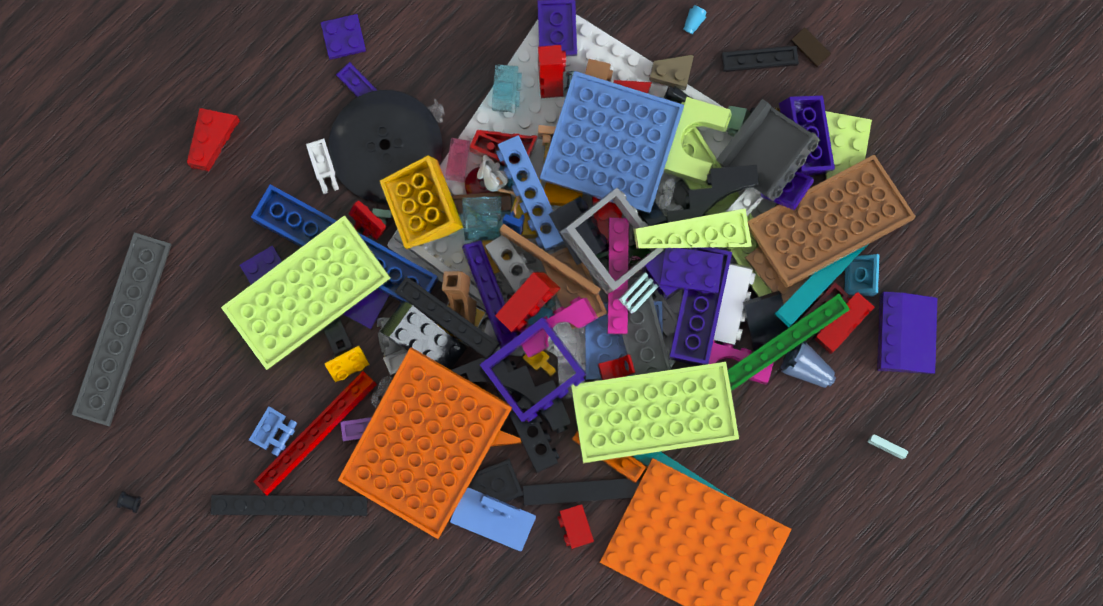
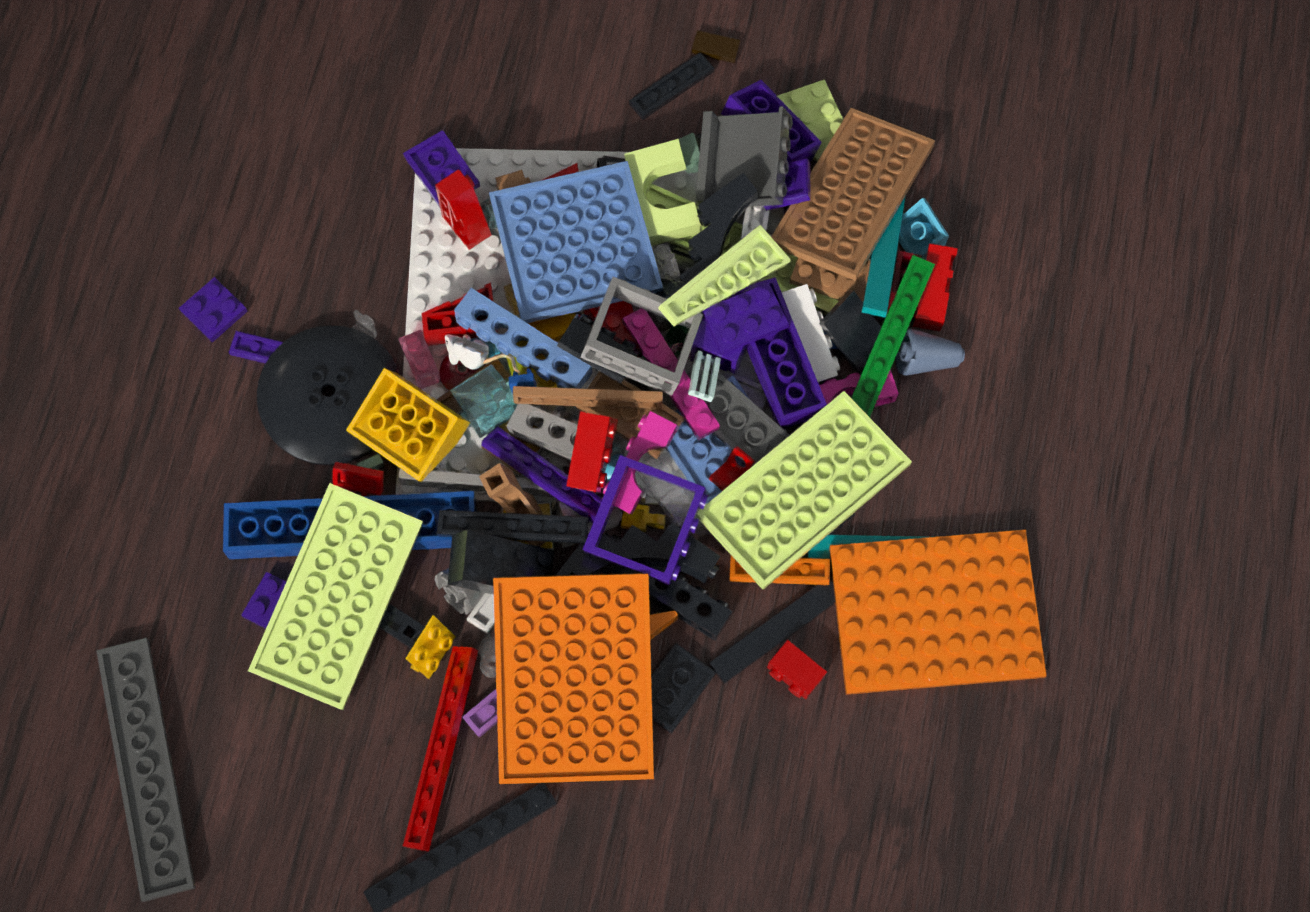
camera: 30 degrees left, 10 degrees down
red wedge [187,108,240,171] -> none
medium blue plate [249,406,297,457] -> none
white hinge [306,139,339,194] -> none
dark purple tile [342,289,390,329] -> none
medium blue bracket [450,487,536,551] -> none
clear light blue brick [492,64,522,113] -> none
light nougat tile [538,125,556,146] -> none
dark tan wing [649,55,694,90] -> none
medium azure cone [683,5,707,35] -> none
light aqua tile [868,434,908,459] -> none
dark purple slope [877,292,937,374] -> none

